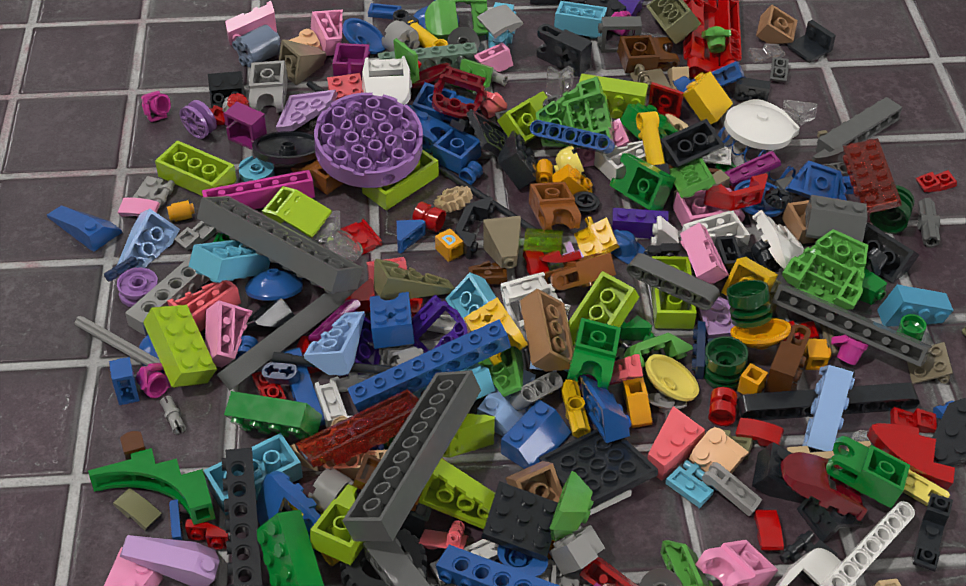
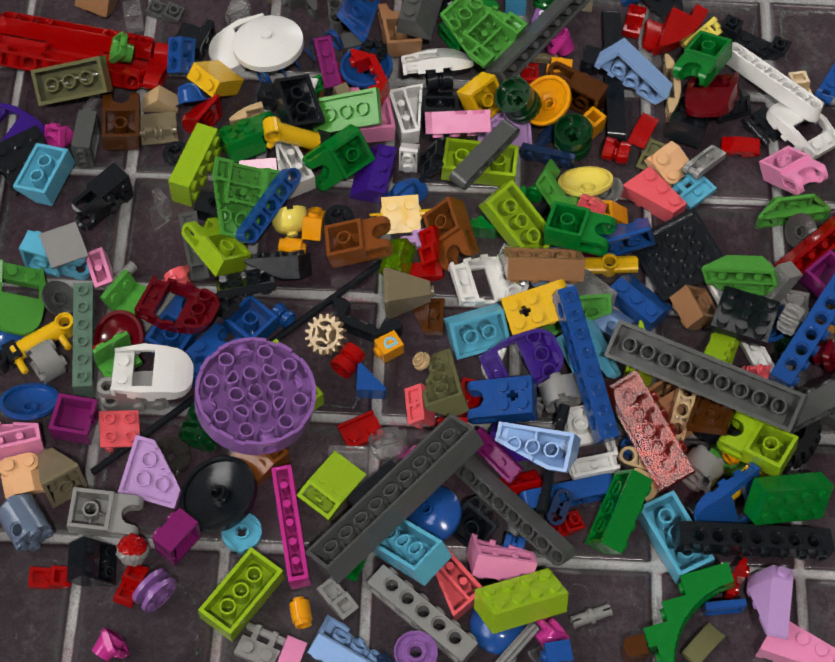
camera: 85 degrees left, 15 degrees up
none -> red slope [27,565,71,589]
none -> tan plate [412,352,430,371]
none -> light grey gear [776,302,806,336]

